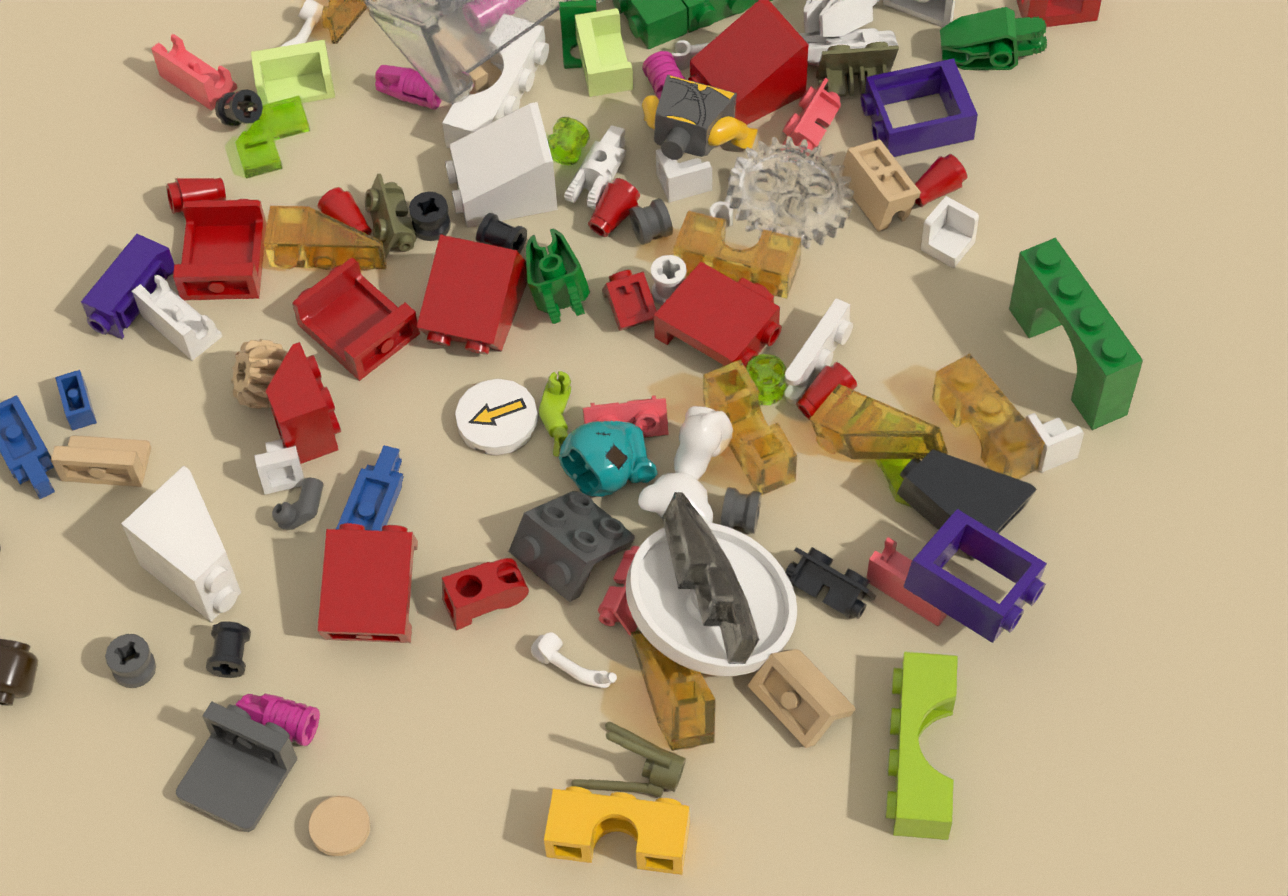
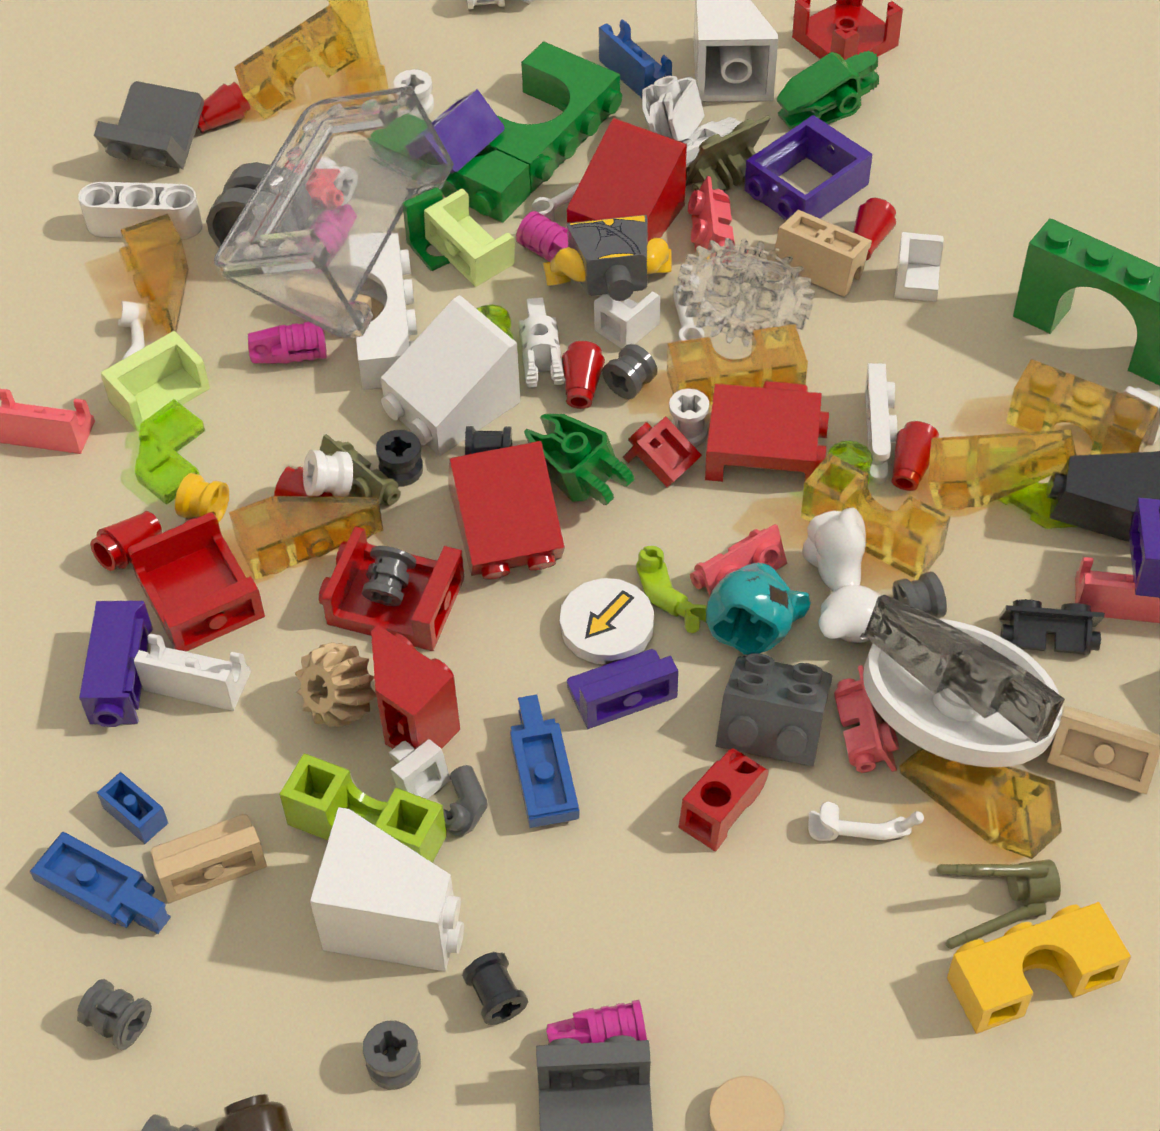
camera: 30 degrees left, 5 degrees down
black bush [215,89,263,126] -> none
red panel [318,523,418,643] -> none
none -> yellow wheel [175,473,230,523]
none -> lime arch [279,753,447,863]
none -> white wheel [303,450,353,497]
none -> dark grey bush [361,546,416,606]
none -> dark purple panel [567,649,678,729]

